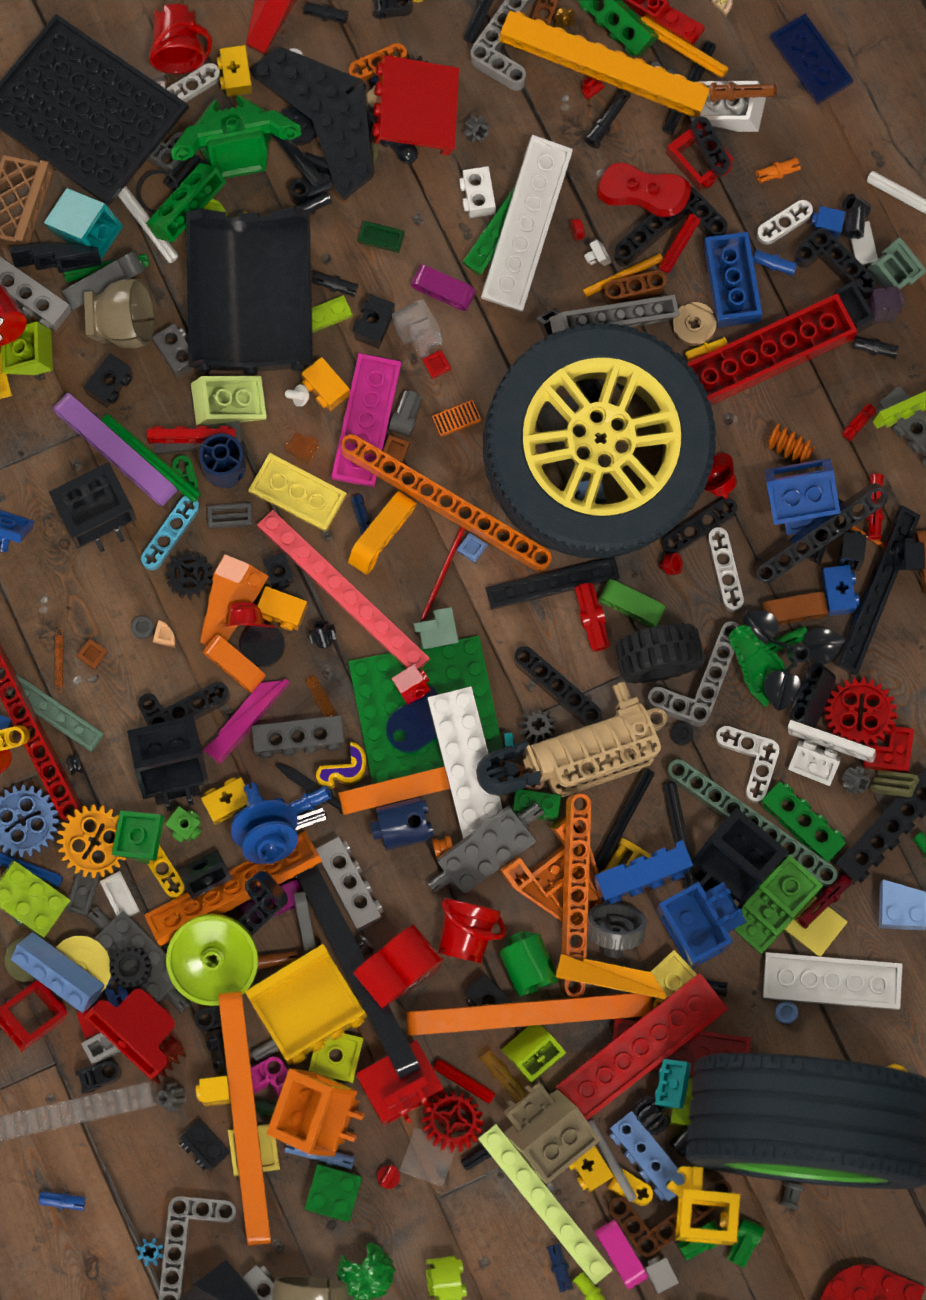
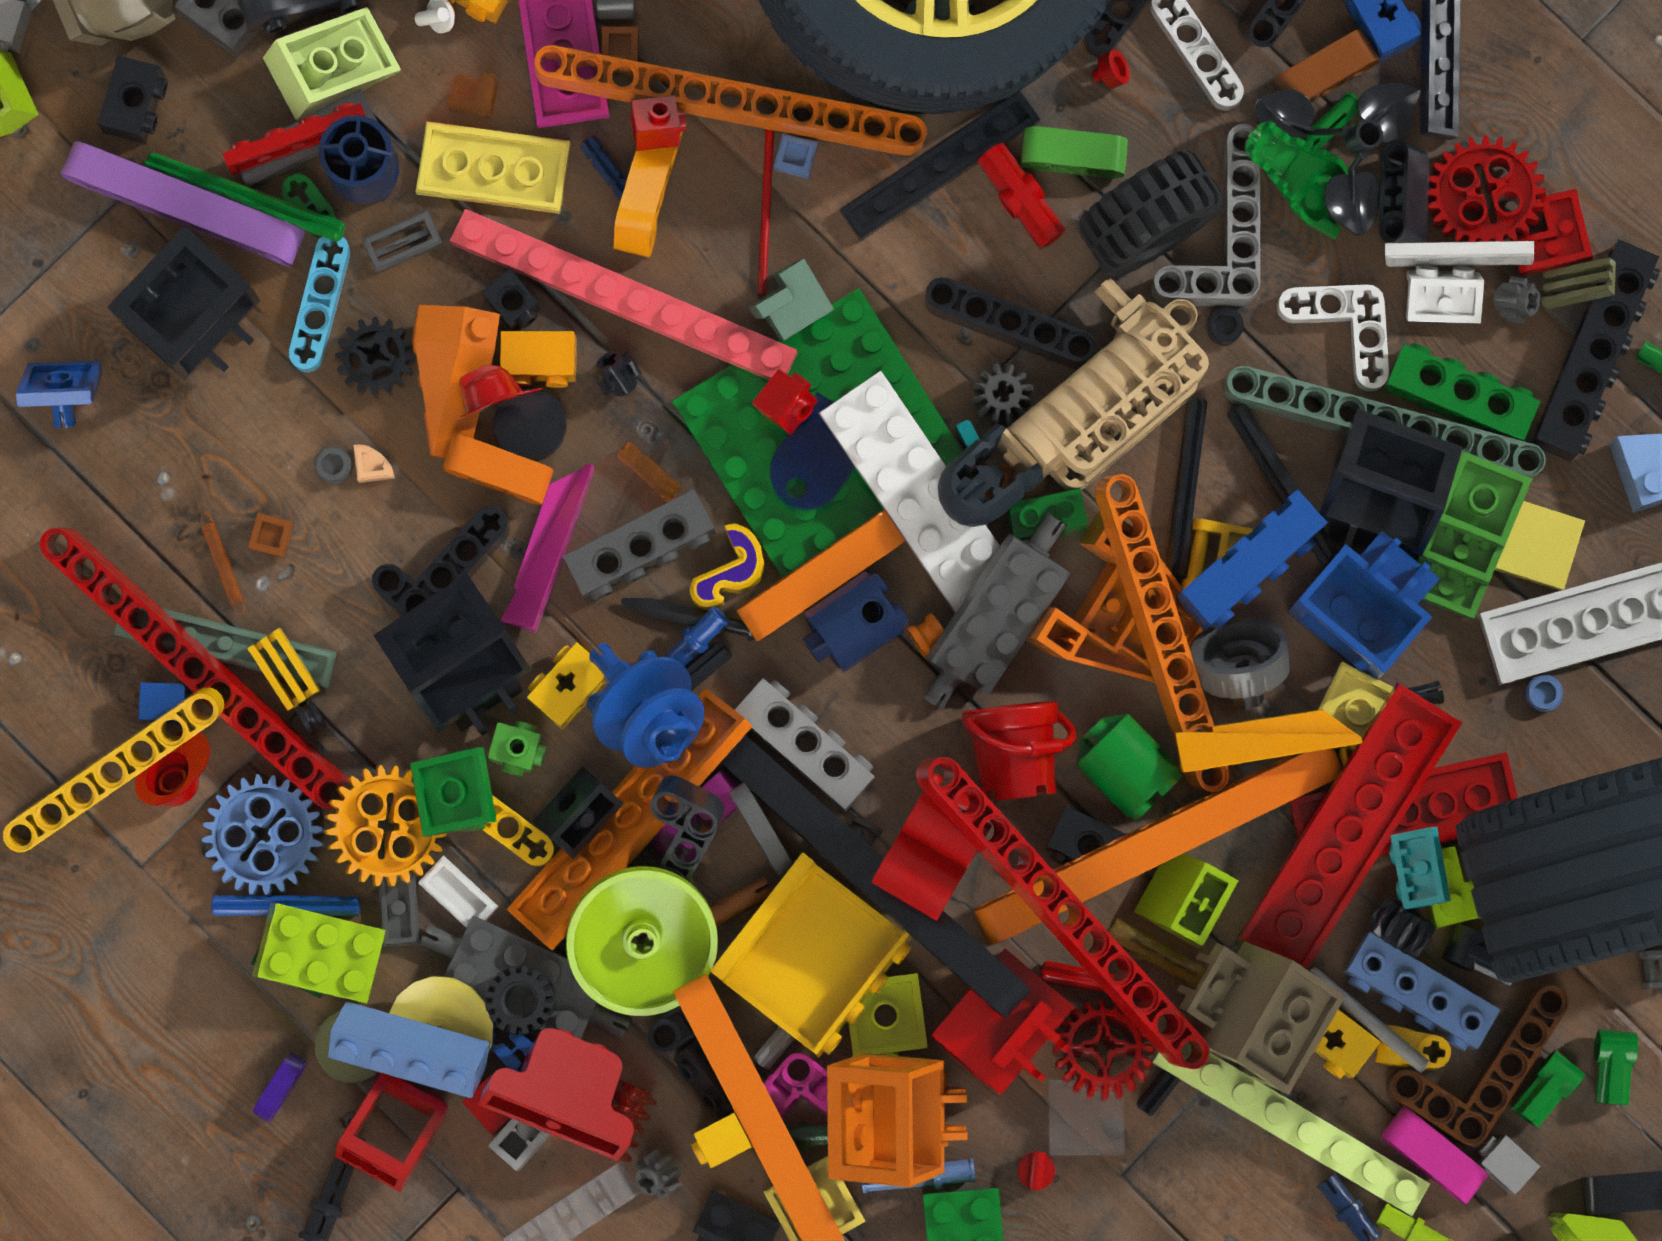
camera: 20 degrees left, 5 degrees up
black piece [75,1061,122,1094] -> none
yellow piece [667,1166,740,1246] -> none
dark red pin [796,875,852,929] -> none
none -> yellow tile [247,628,320,711]
none -> red brick [630,96,686,151]
none -> red beam [916,757,1210,1069]

